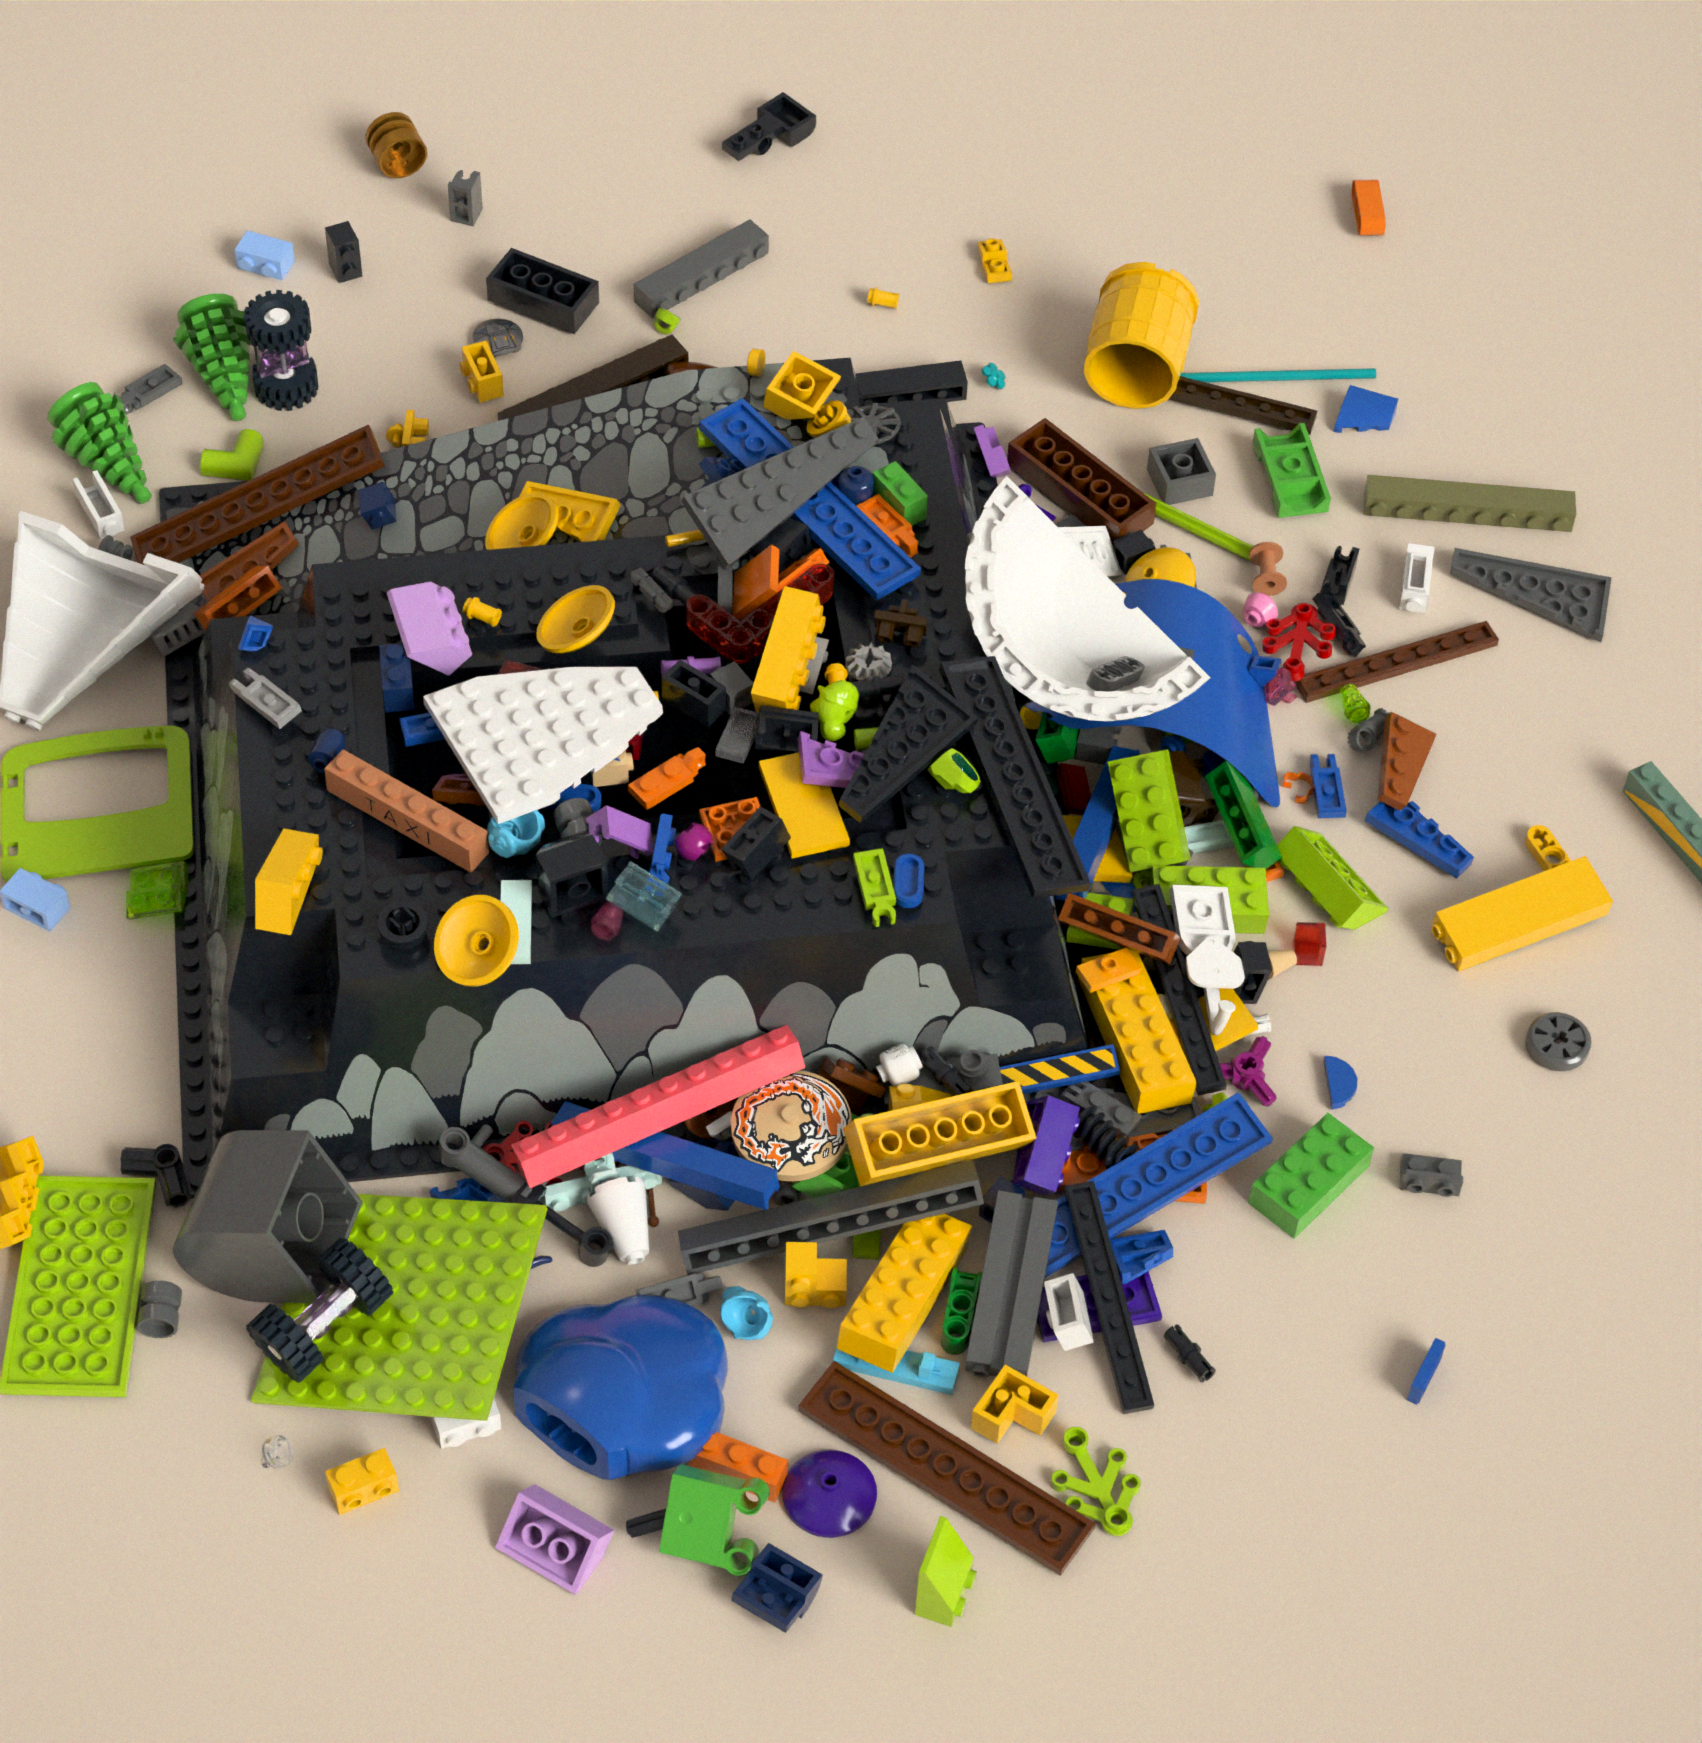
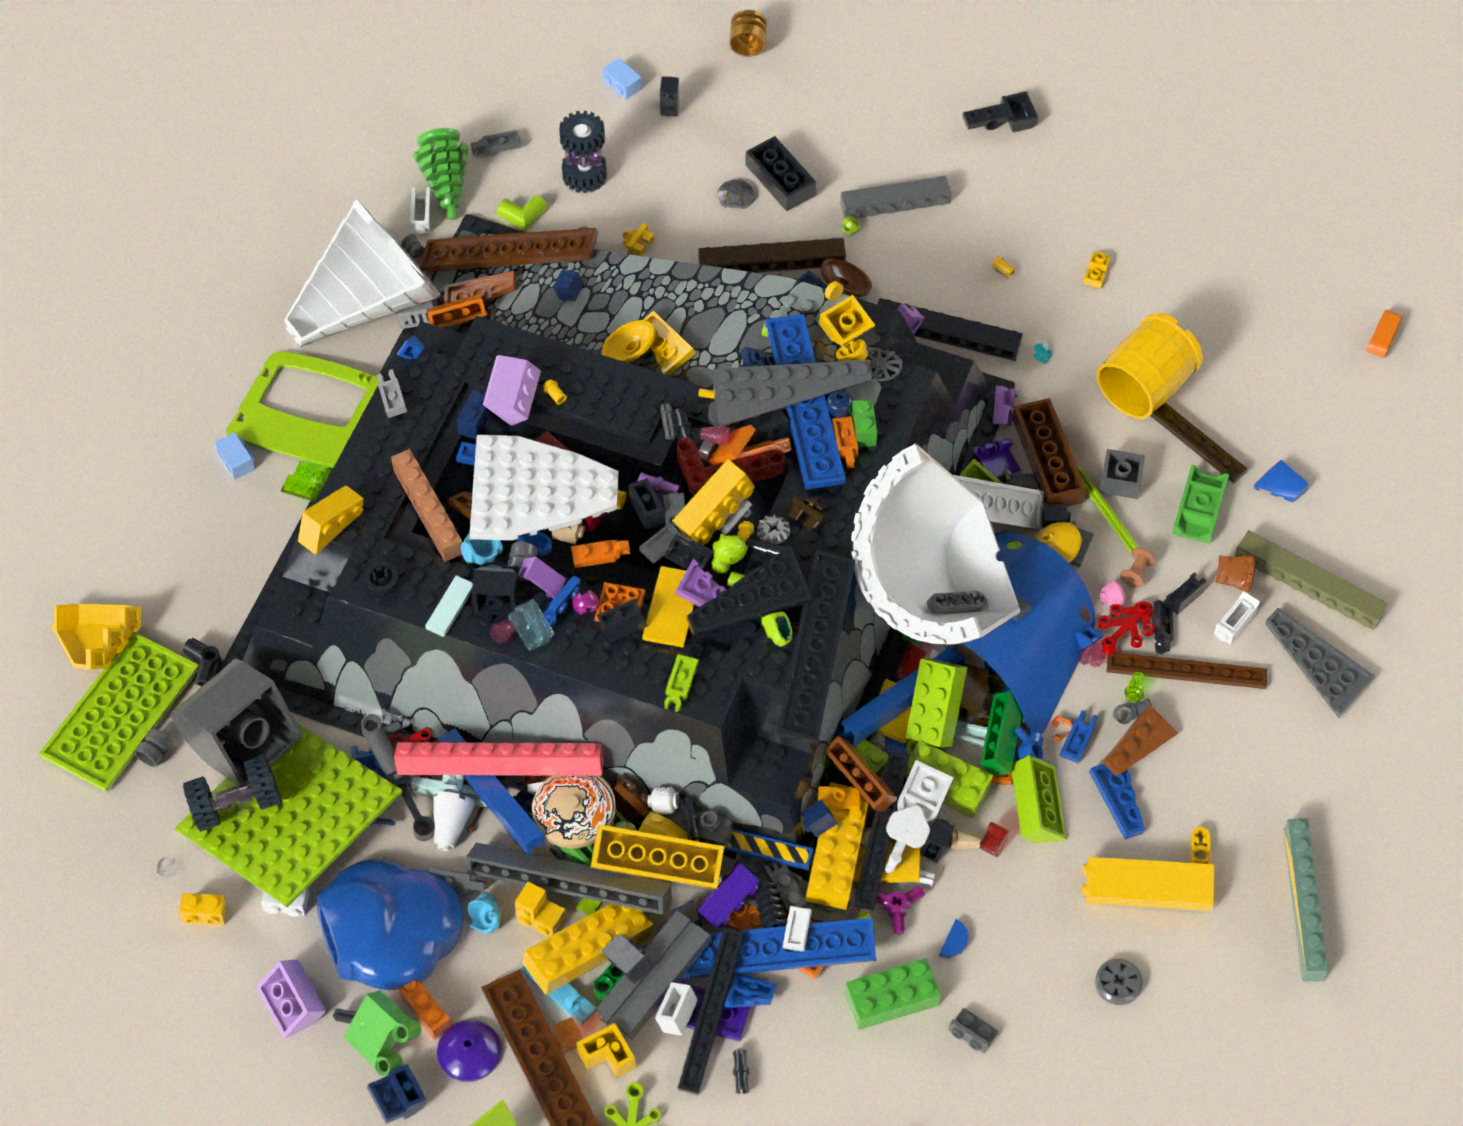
camera: 30 degrees right, 5 degrees up
bright green plant [173,294,251,421] -> none
dark blue brick [308,729,346,773] -> none
yellow dish [434,895,519,987] -> none
dark grey hinge [448,170,483,227] -> none
yellow brick [459,341,504,403] -> none
yellow dish [537,585,615,653] -> none
blue tile [893,853,924,908] -> none
teal piece [1180,368,1376,382] -> none
none -> clear orange brick [553,1017,582,1053]
none -> brick [601,933,652,984]
none -> clear pink cone [700,426,731,446]
none -> white tile [783,906,812,952]
none -> dark blue brick [801,799,837,837]
none -> blue piece [1015,727,1044,761]
none -> dark orange piece [1215,555,1256,593]

